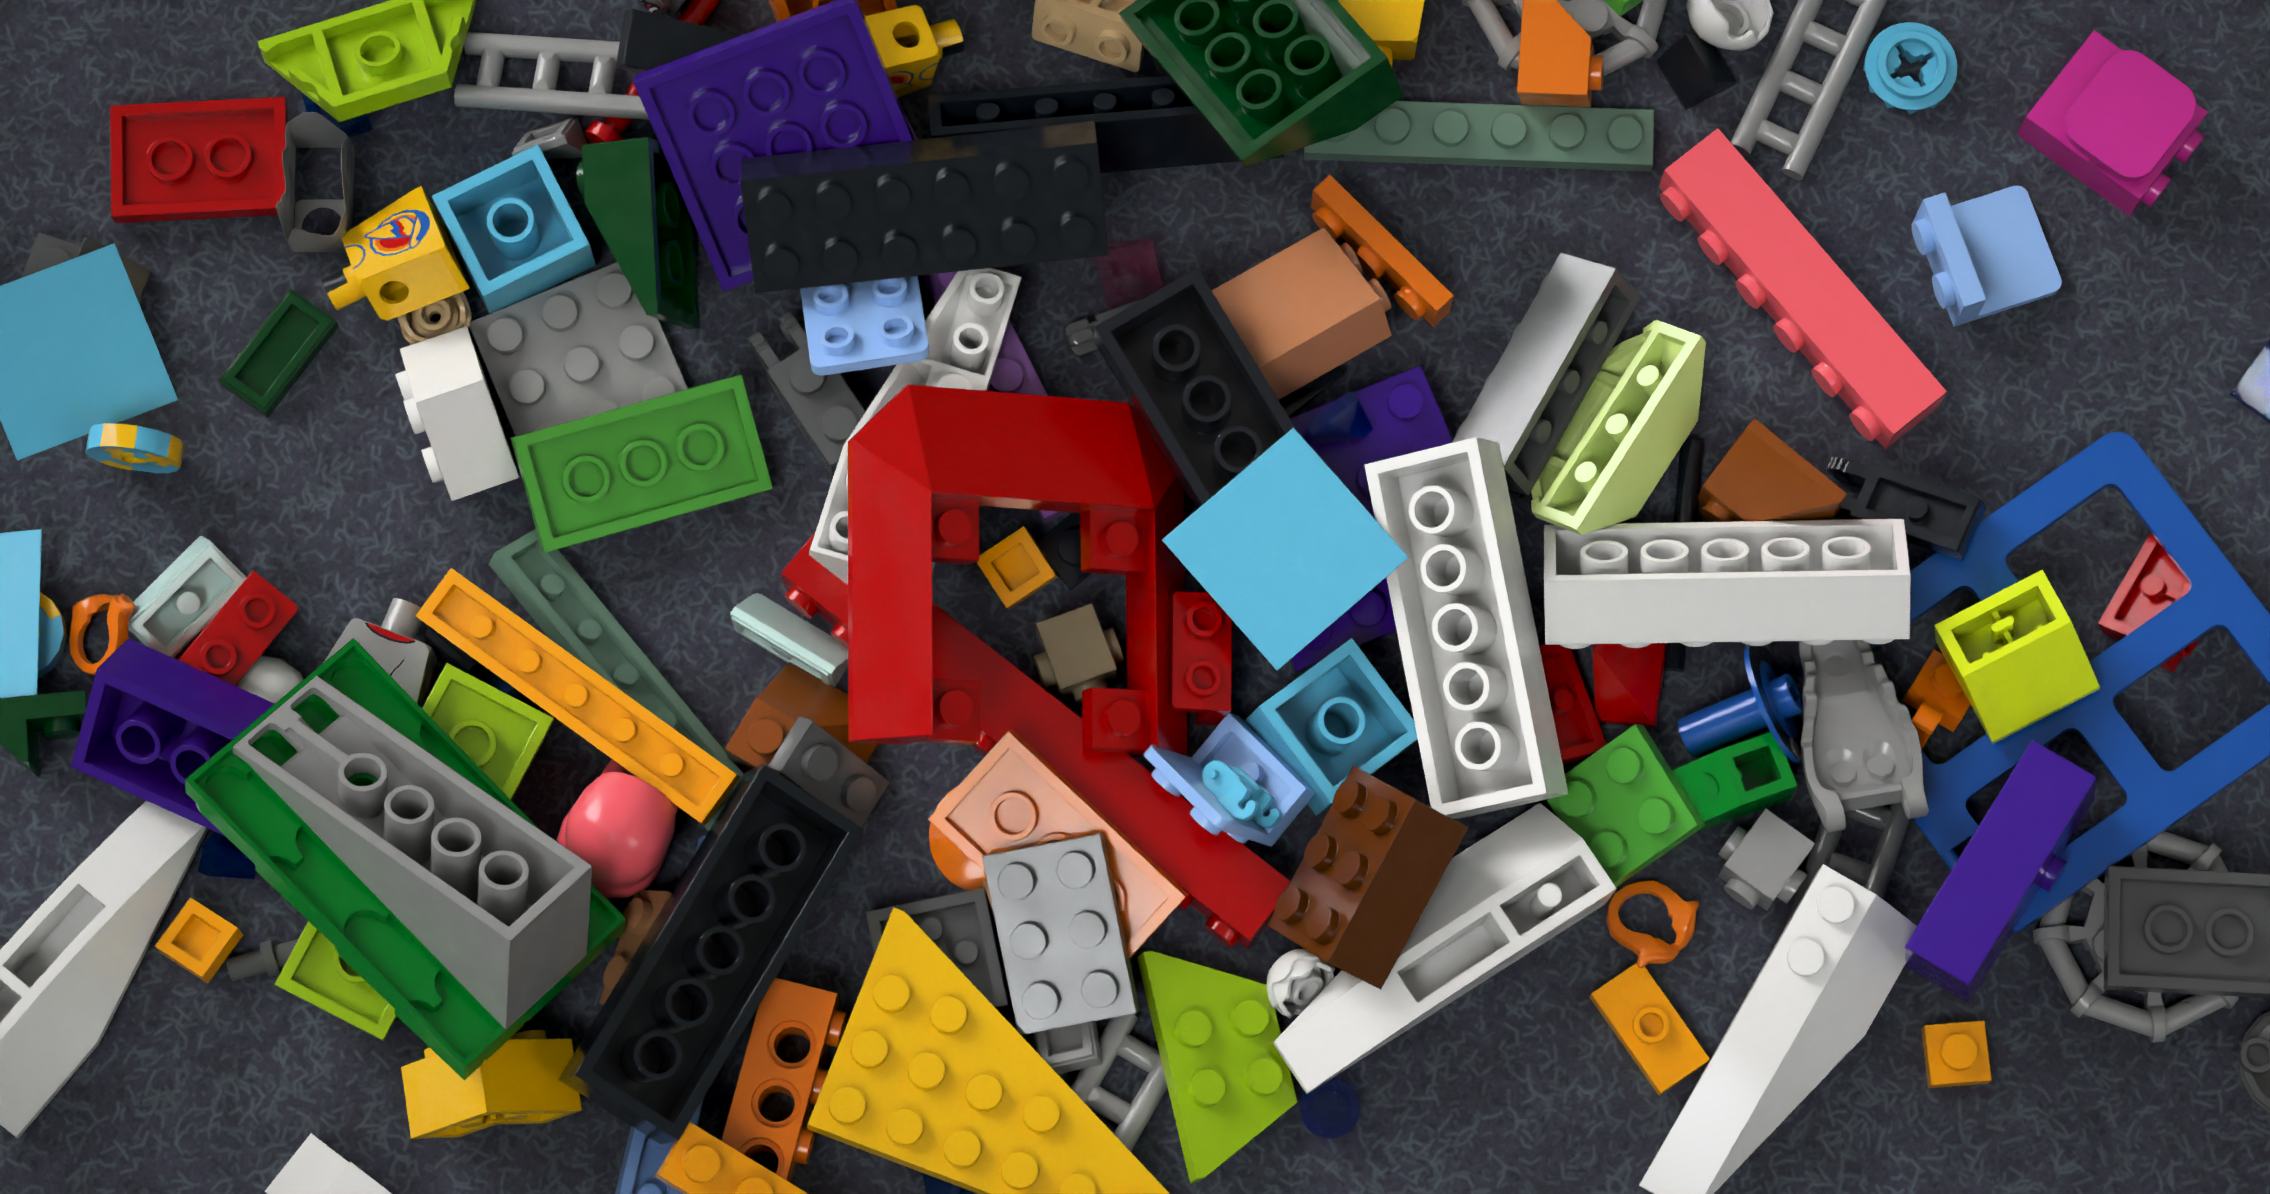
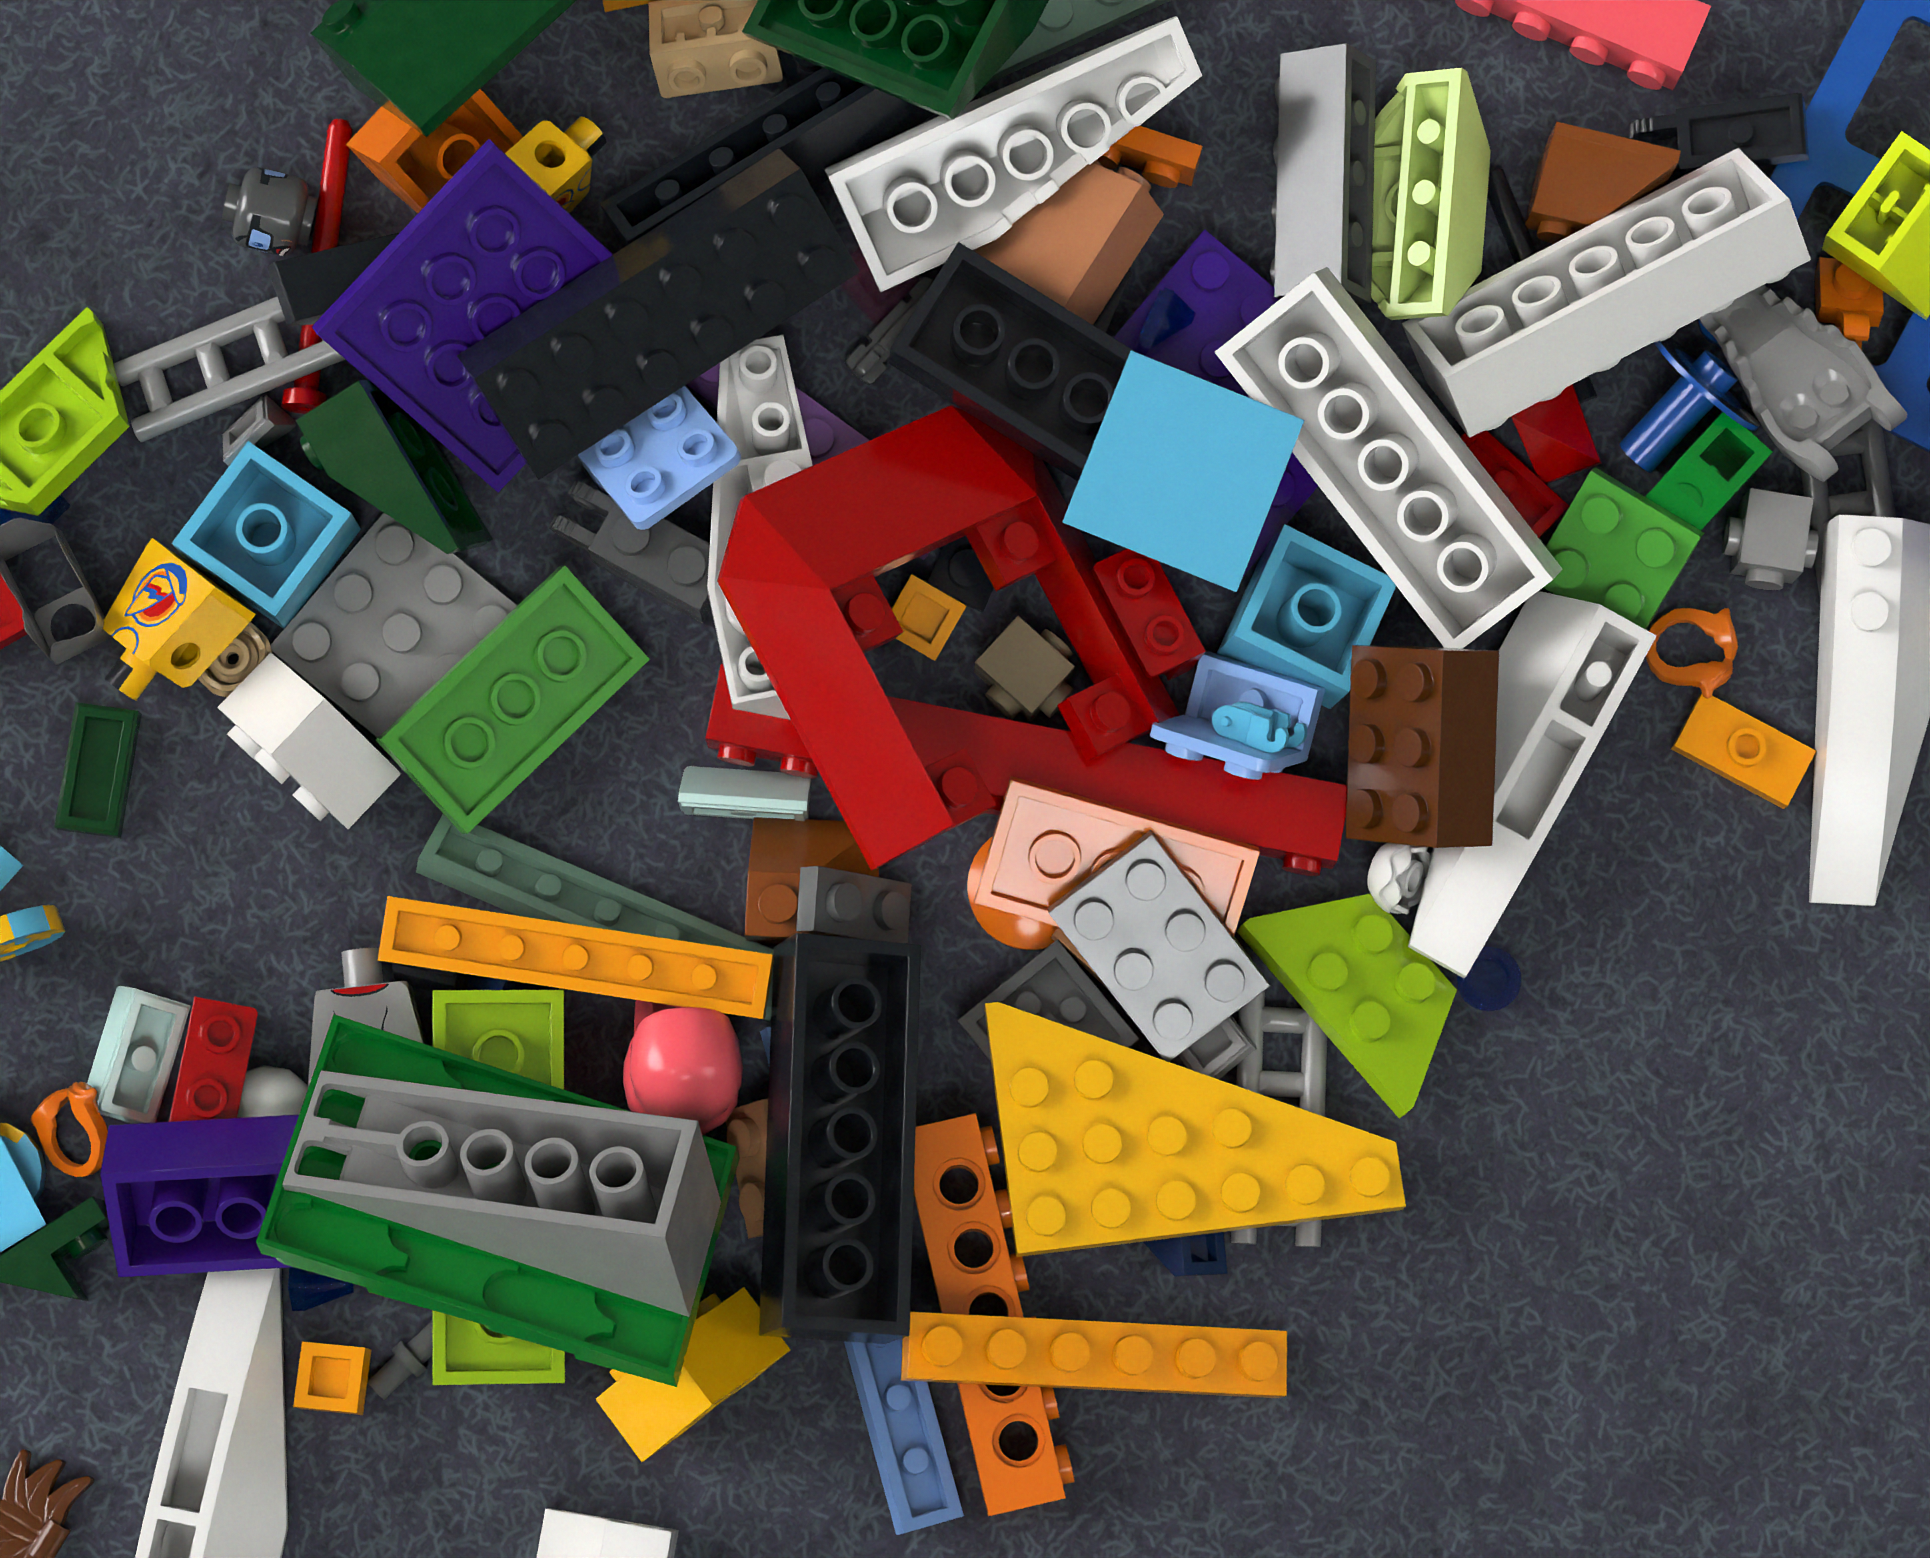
camera: 30 degrees left, 5 degrees up
none -> white wedge [824,16,1202,292]

